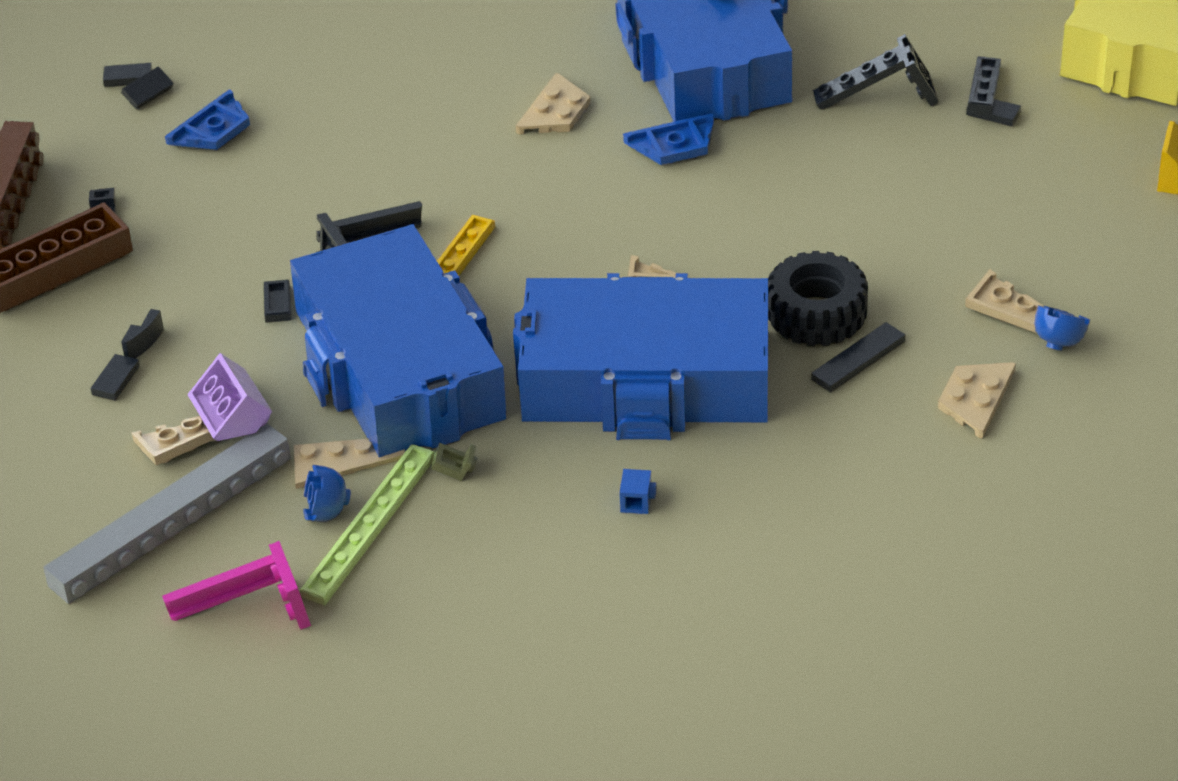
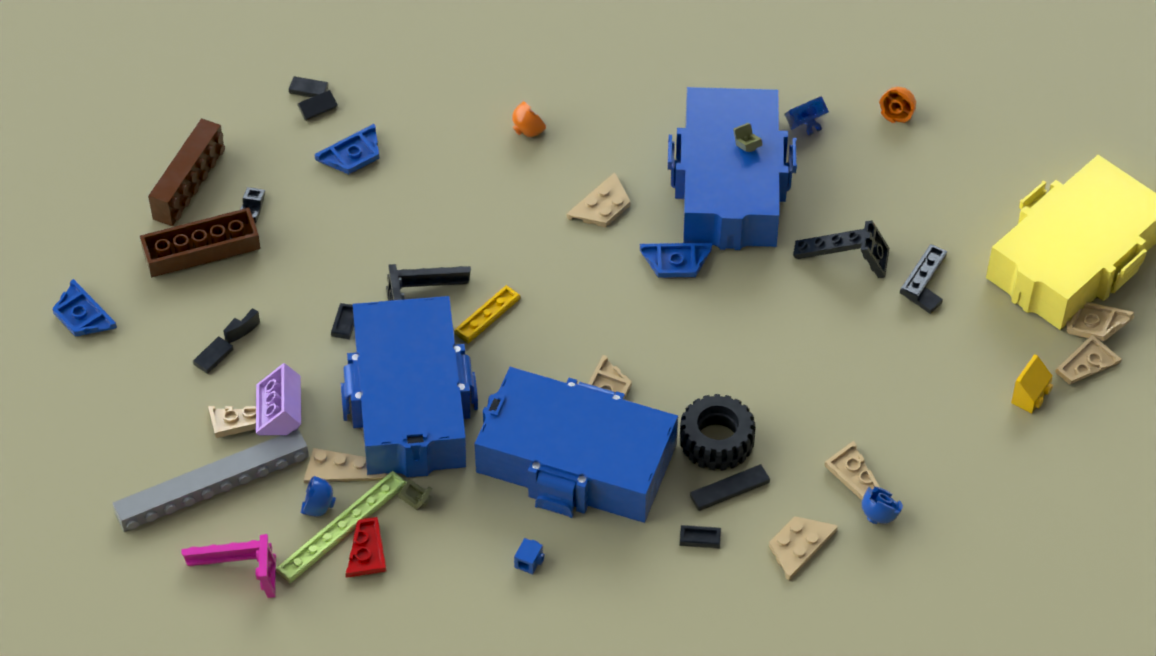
camera: 15 degrees right, 10 degrees up
none -> red wing [345,517,386,578]
none -> orange cylinder [512,101,546,137]
none -> black tile [679,525,721,549]

